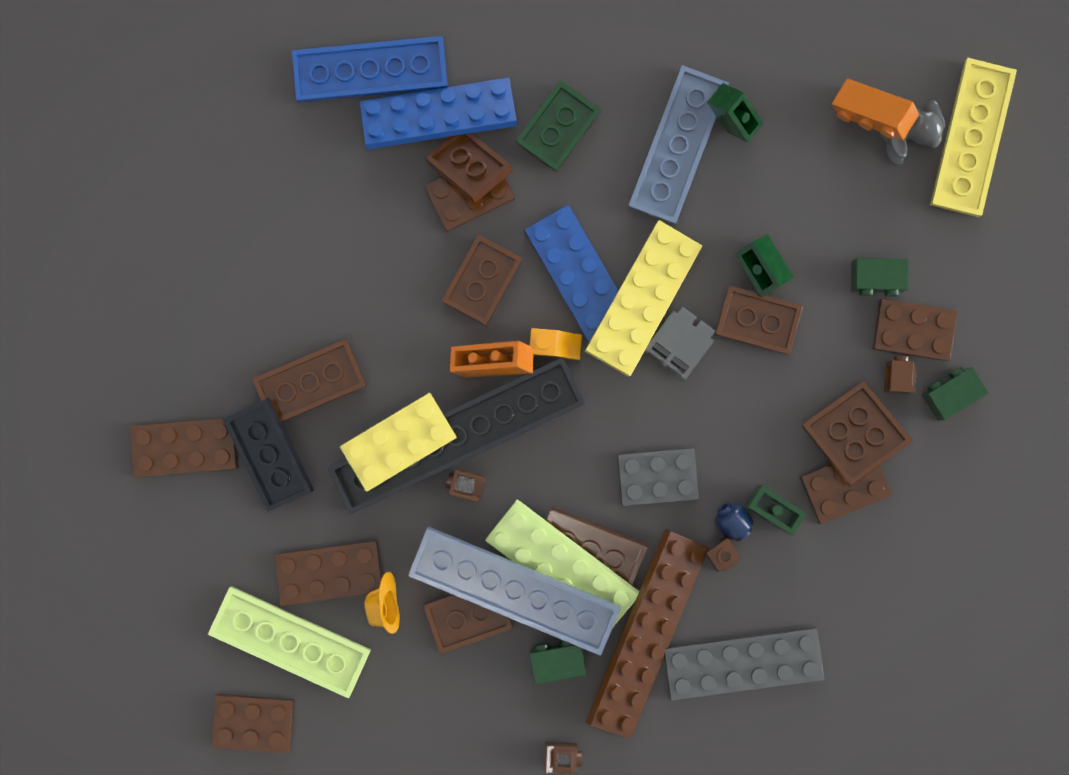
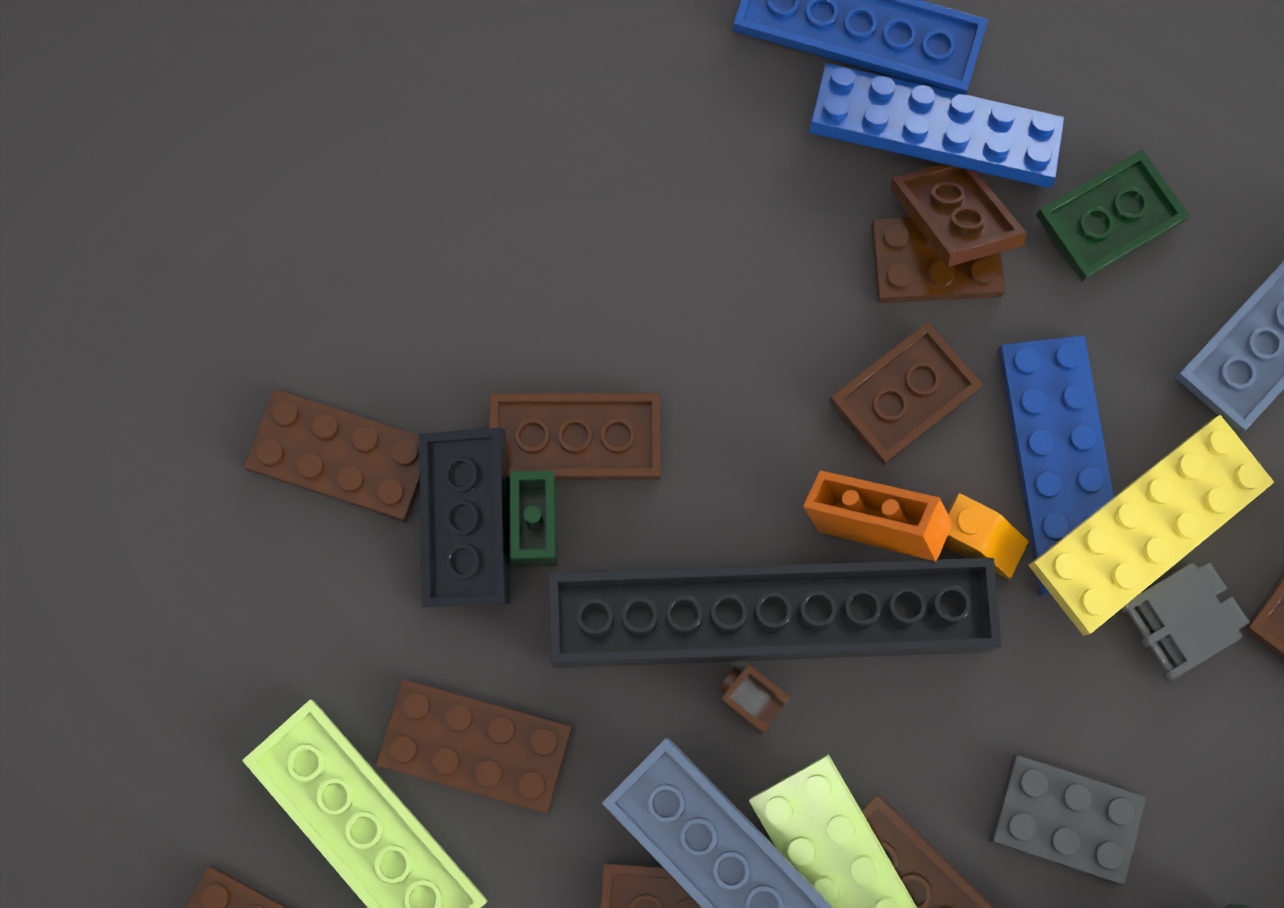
camera: 25 degrees right, 10 degrees down
light yellow plate [340,393,457,492] -> none
light orange piece [364,572,400,634] -> none
none -> dark green brick [510,470,558,567]

